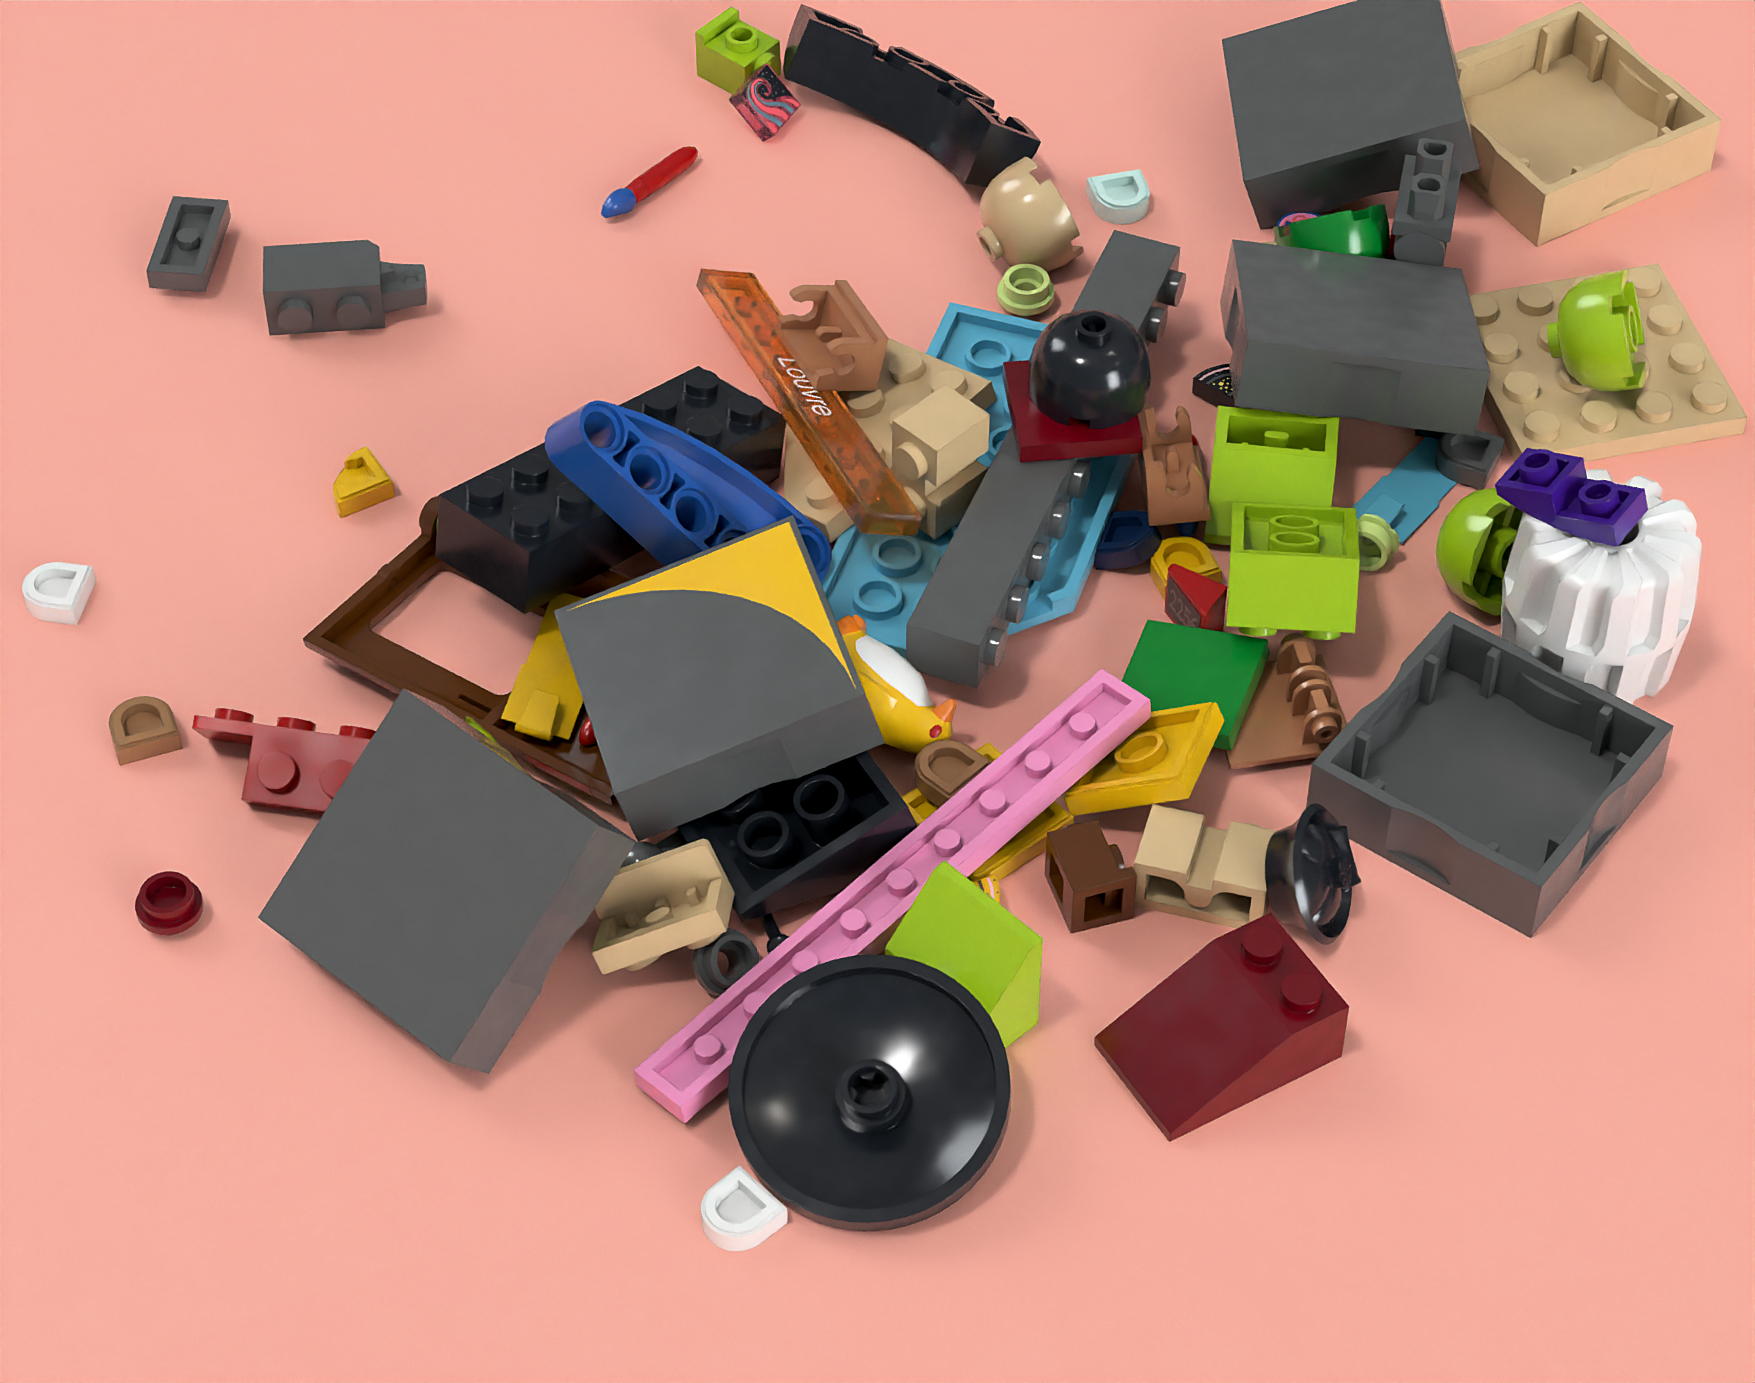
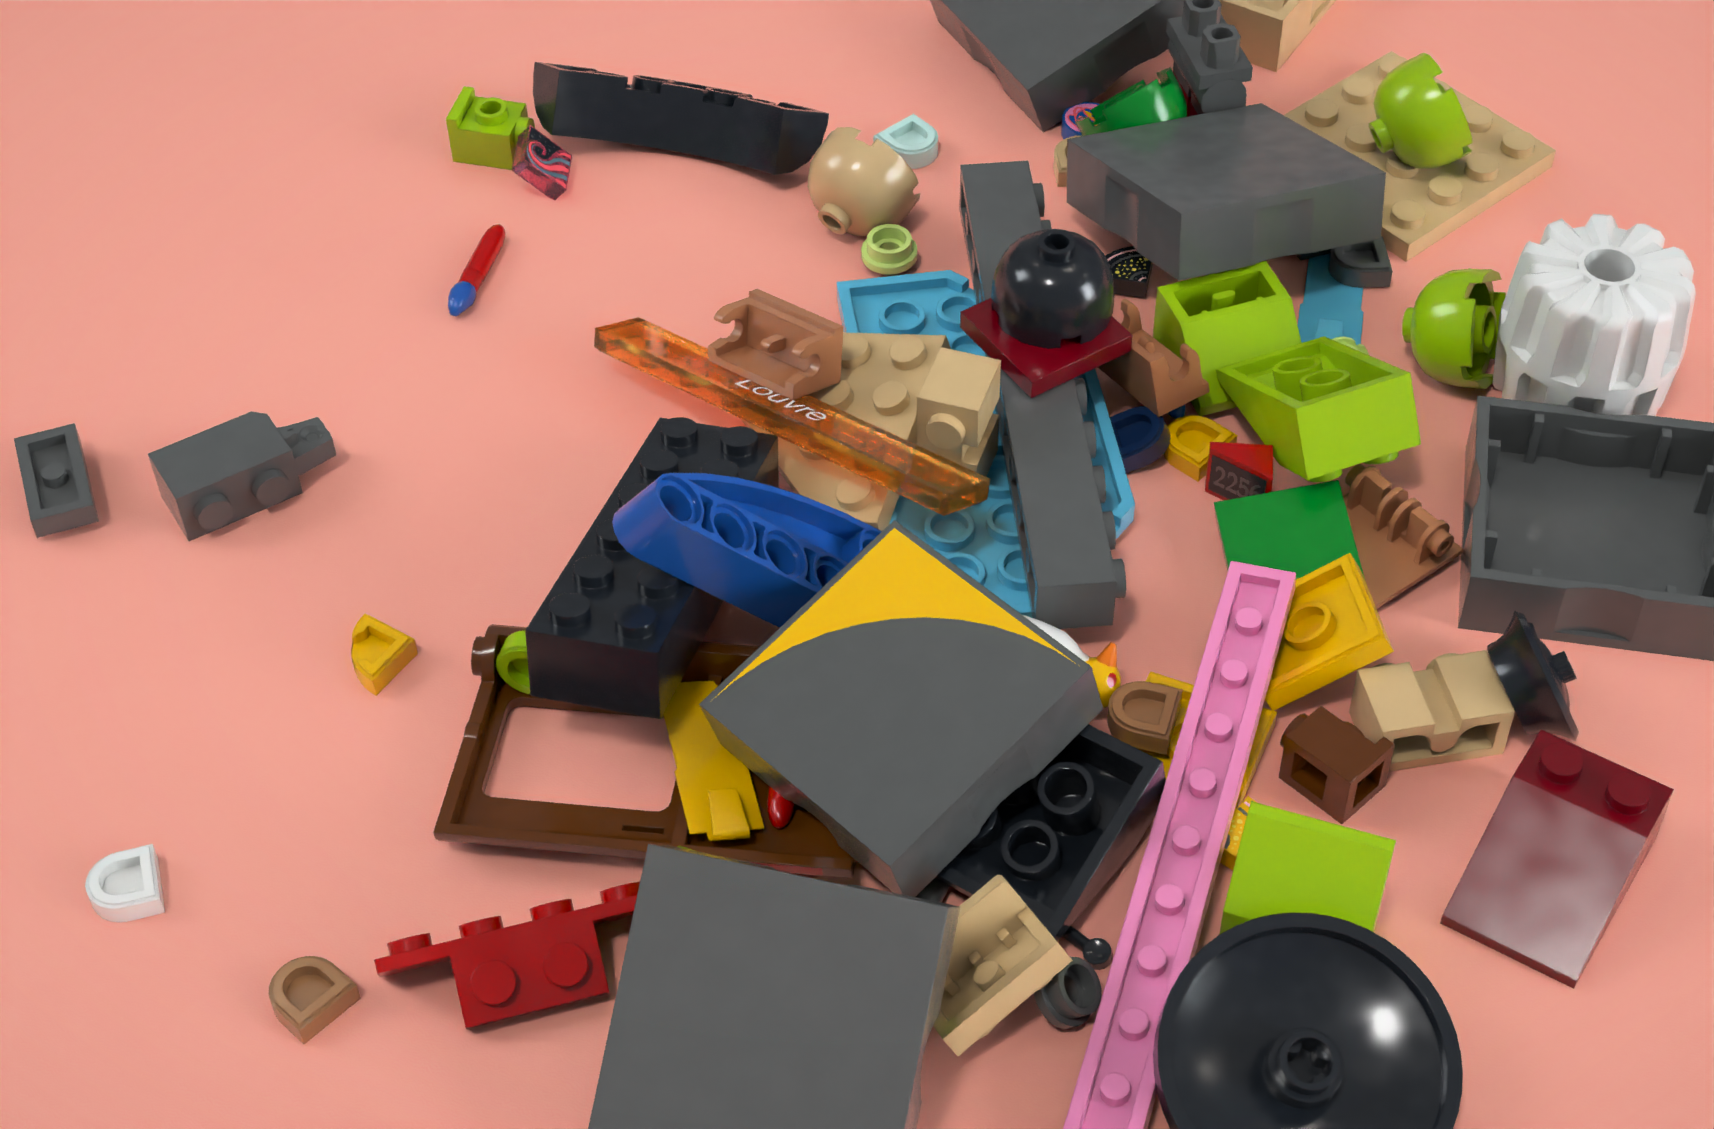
camera: 25 degrees left, 0 degrees up
dark purple slope [1495,448,1648,547] -> none

